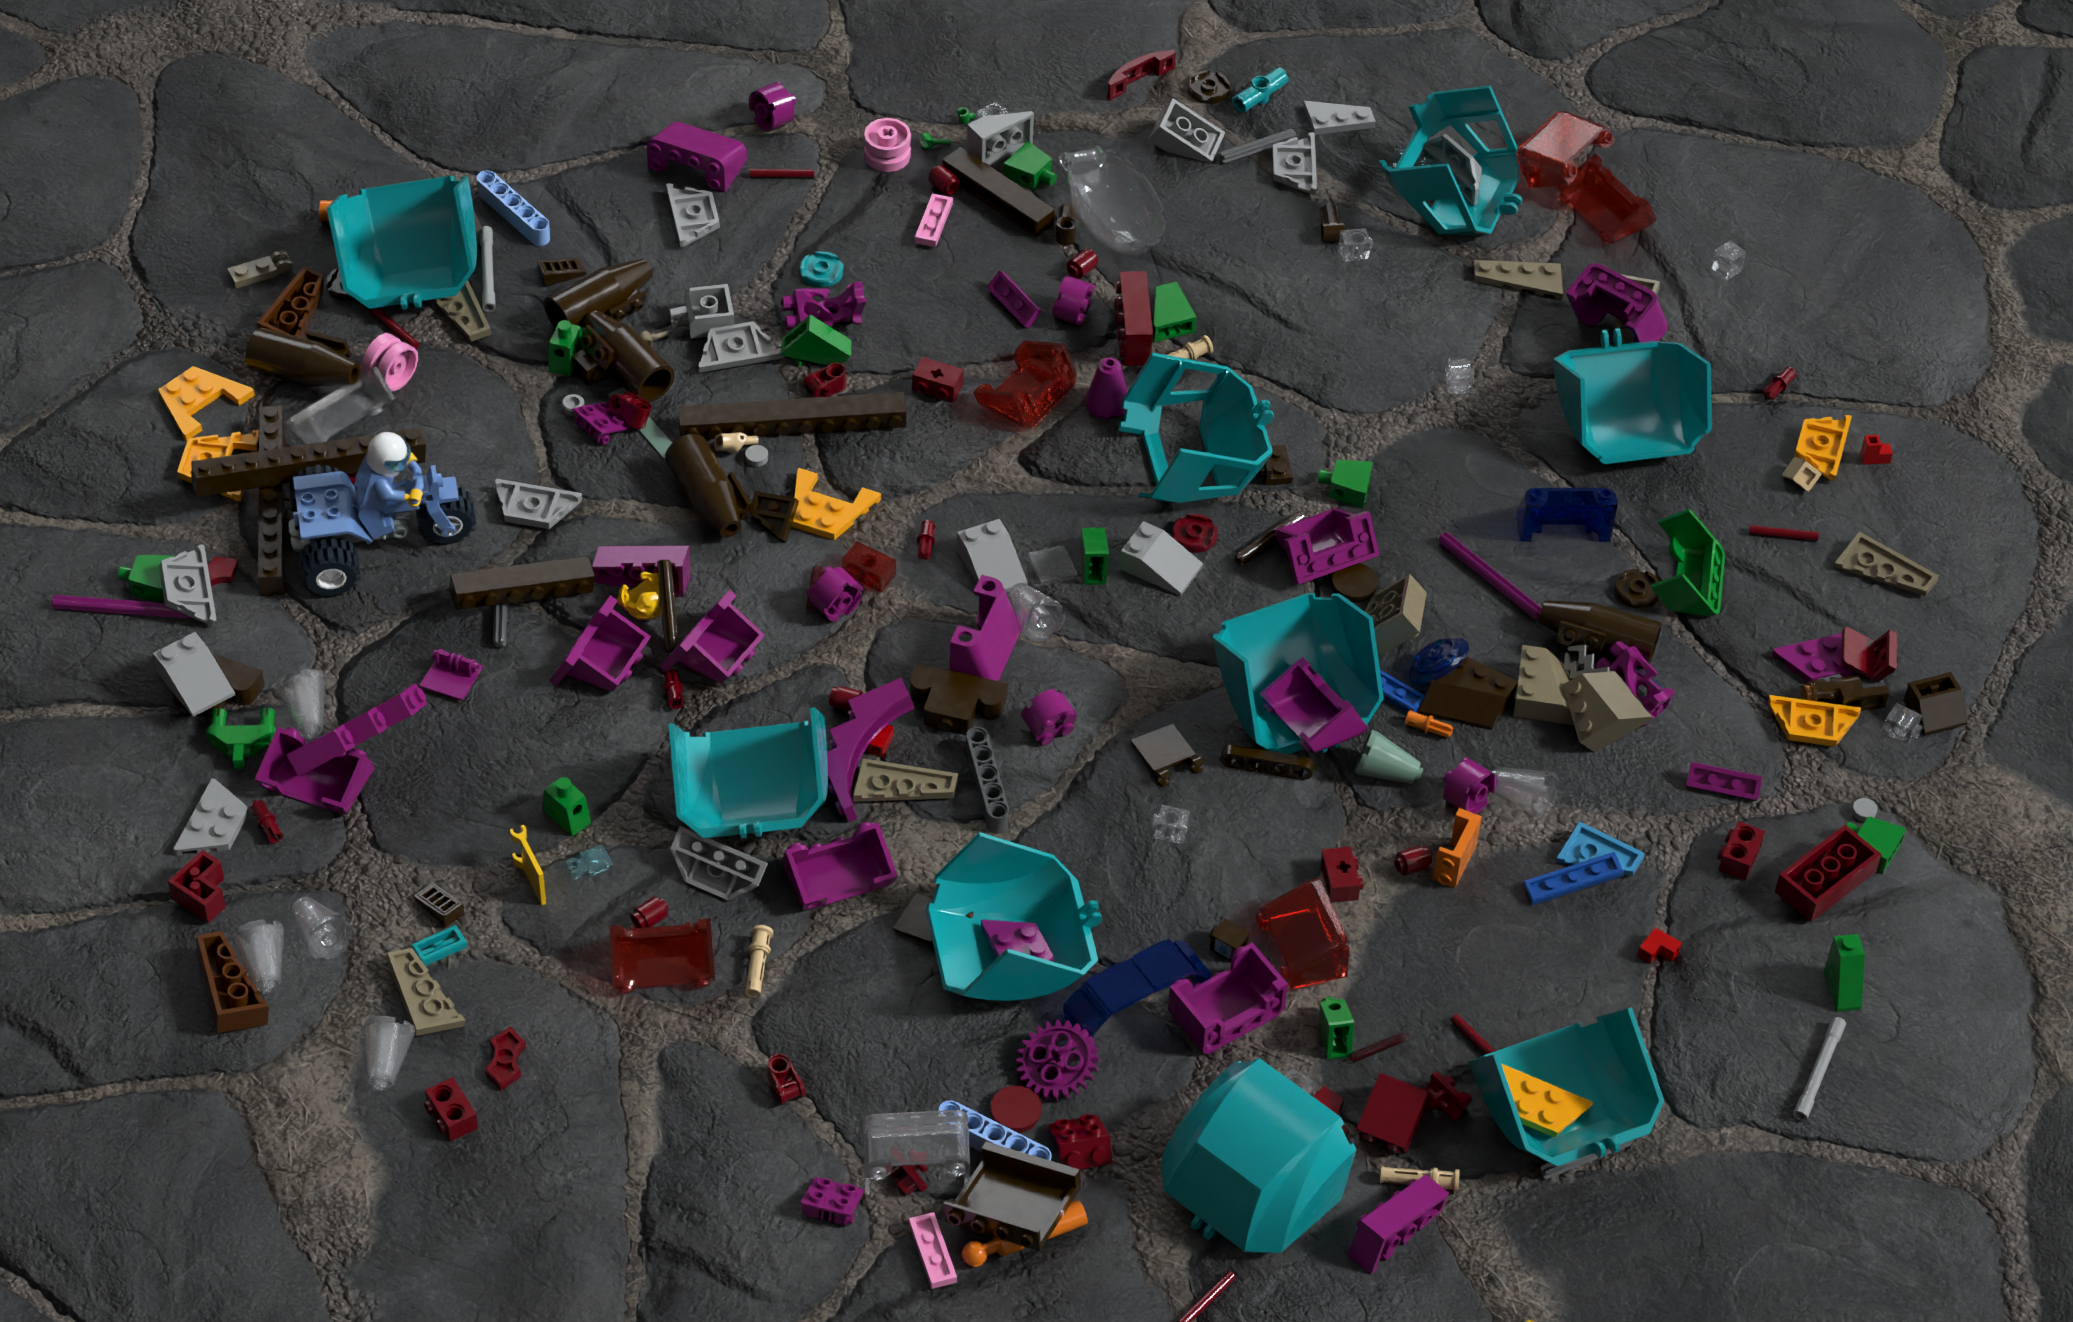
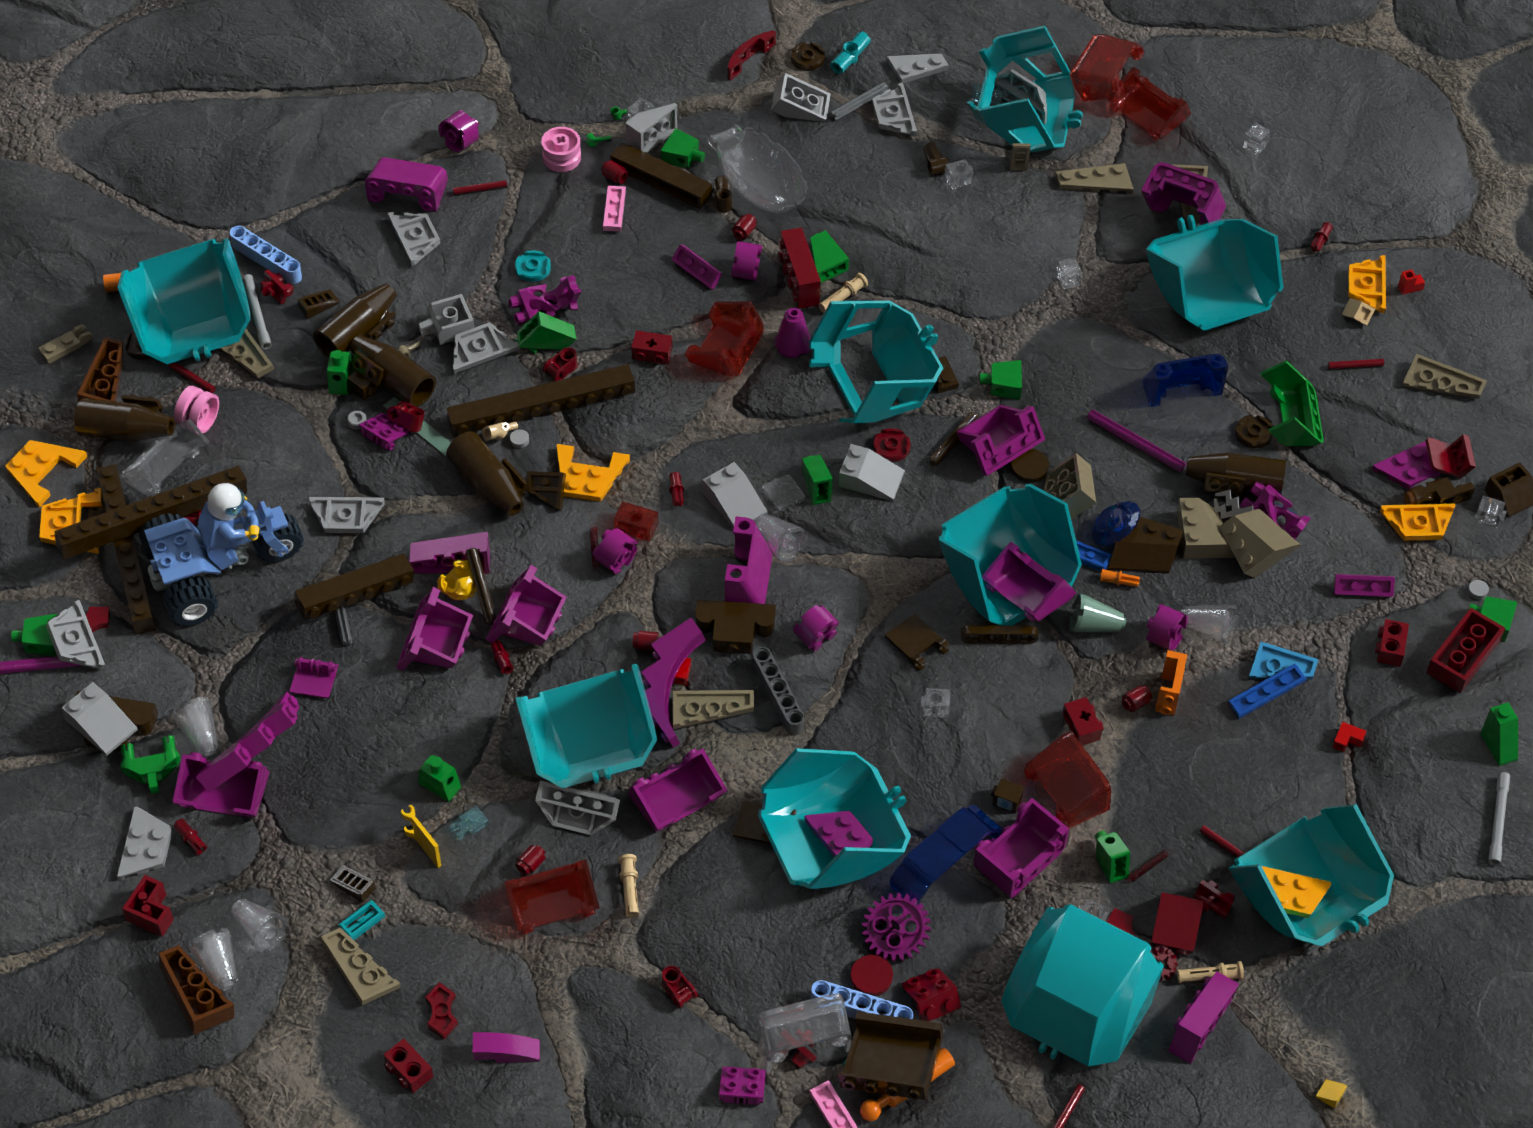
camera: 10 degrees left, 5 degrees up
clear cone [363,1016,415,1091] -> none
none -> dark red hips [260,269,294,304]
none -> magenta slope [472,1032,540,1063]
none -> dark tan slope [1009,143,1031,171]
none -> dark red gear [1150,947,1178,982]

